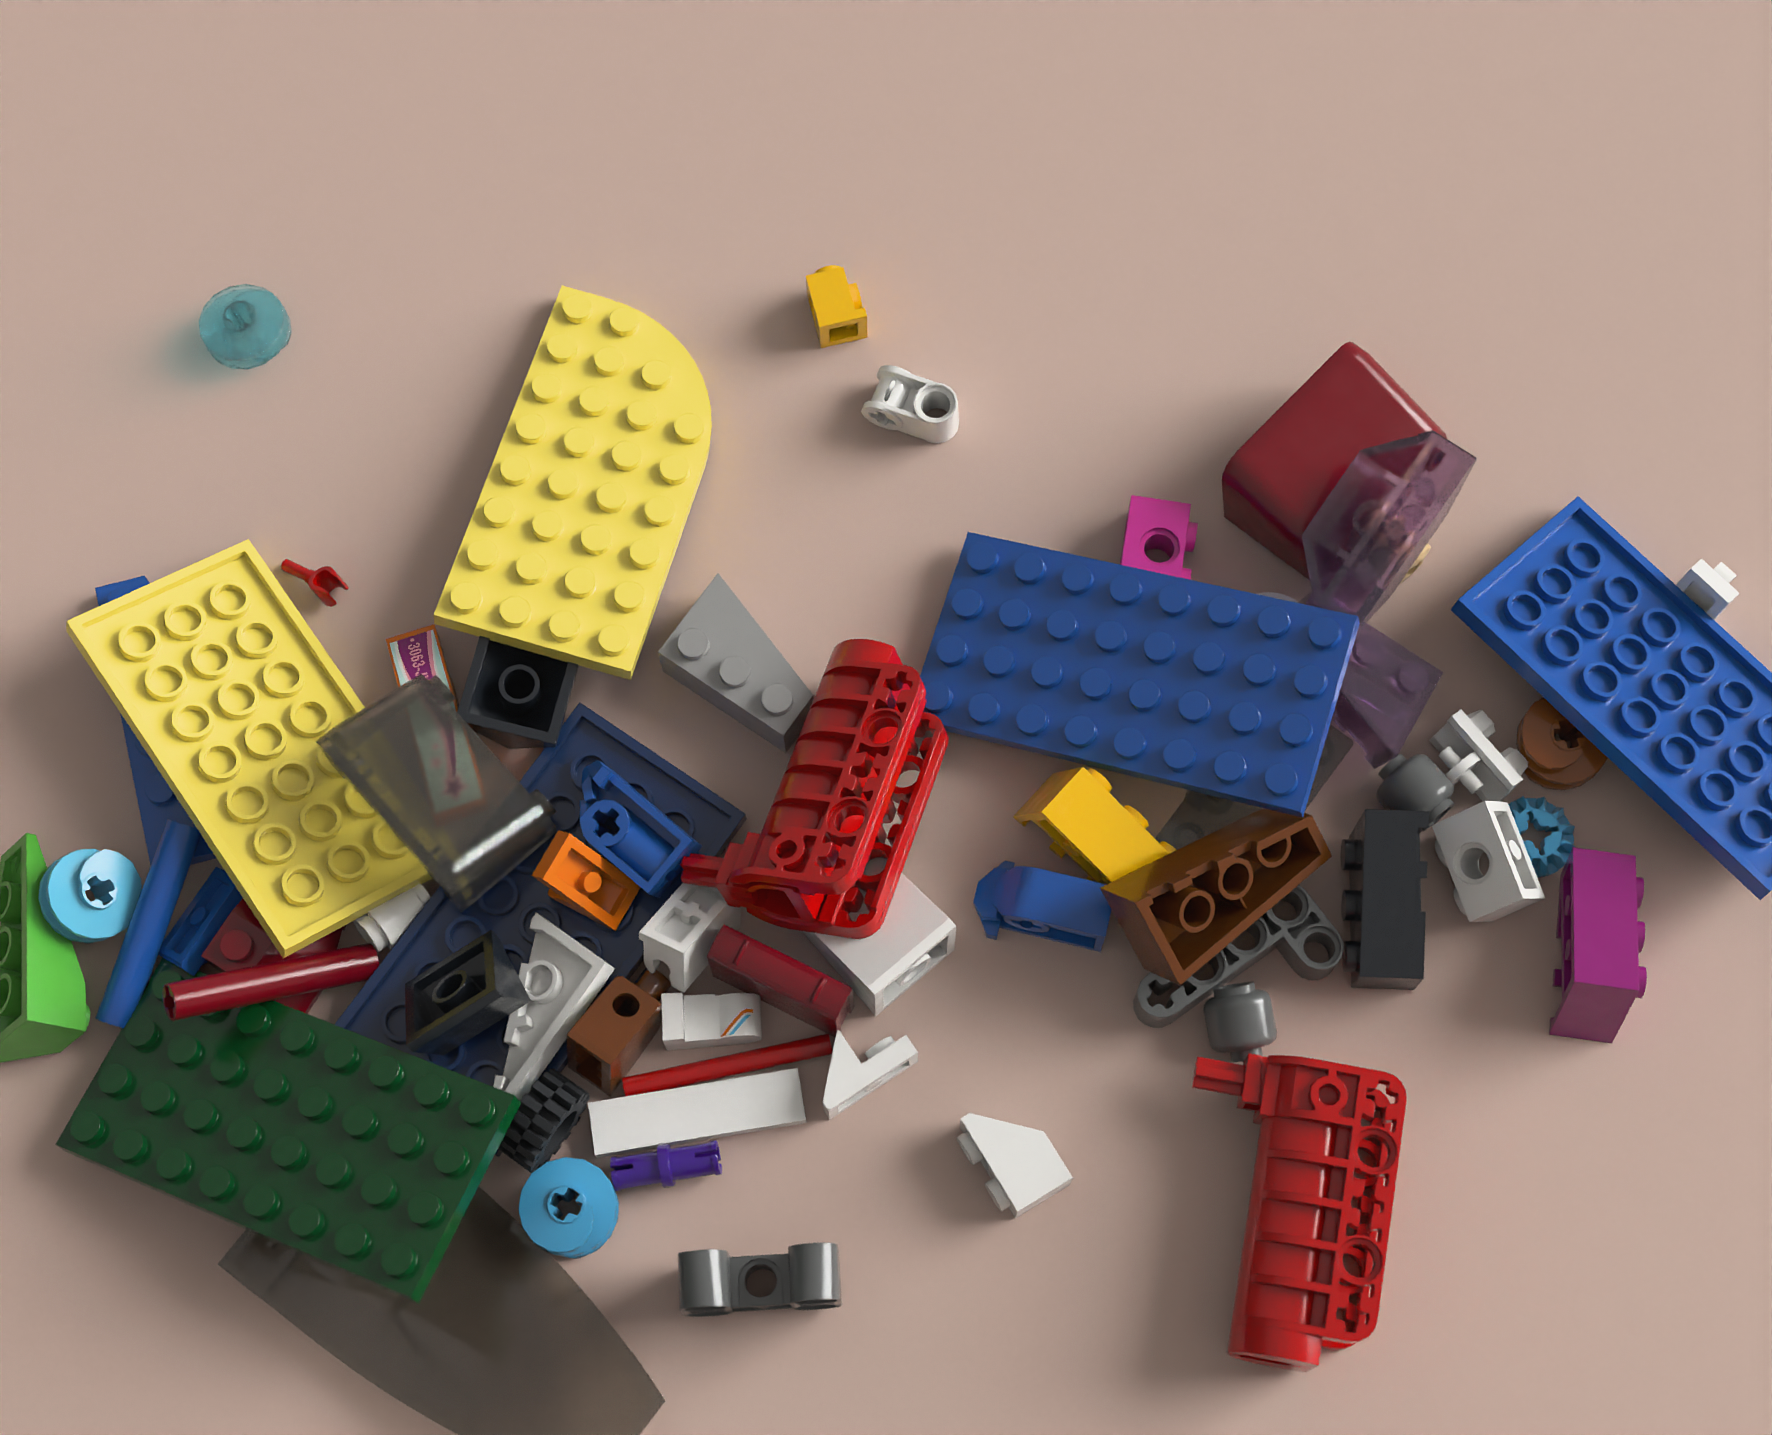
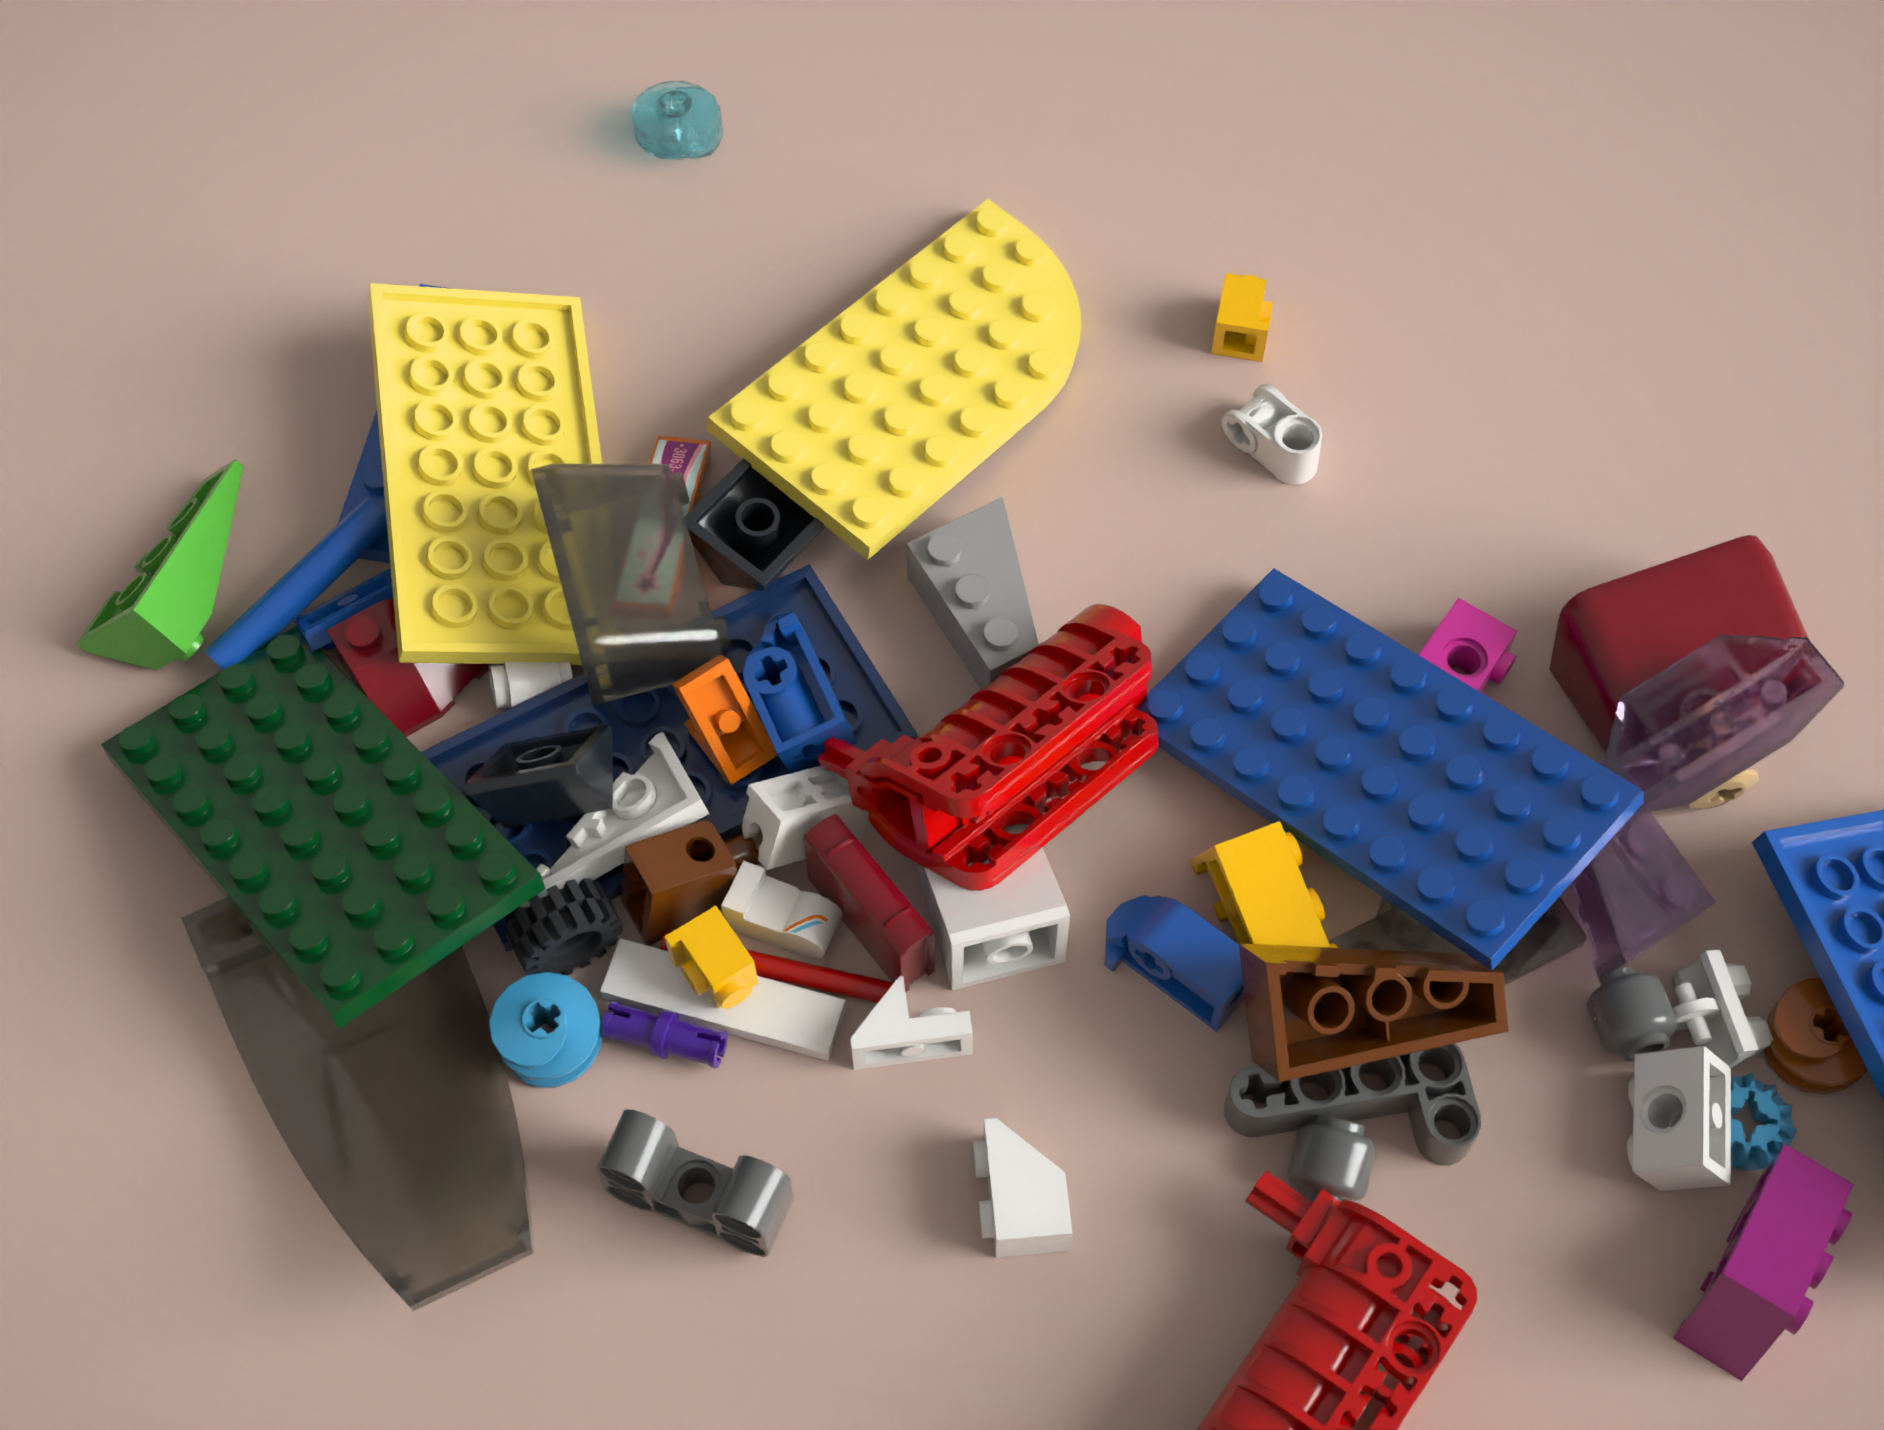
camera: 25 degrees right, 10 degrees down
medium azure piece [38,849,142,944] -> none
dark red piece [162,943,379,1021] -> none
red hand [281,559,348,607] -> none
black wedge [1340,809,1429,990] -> none
none -> yellow brick [664,906,758,1009]

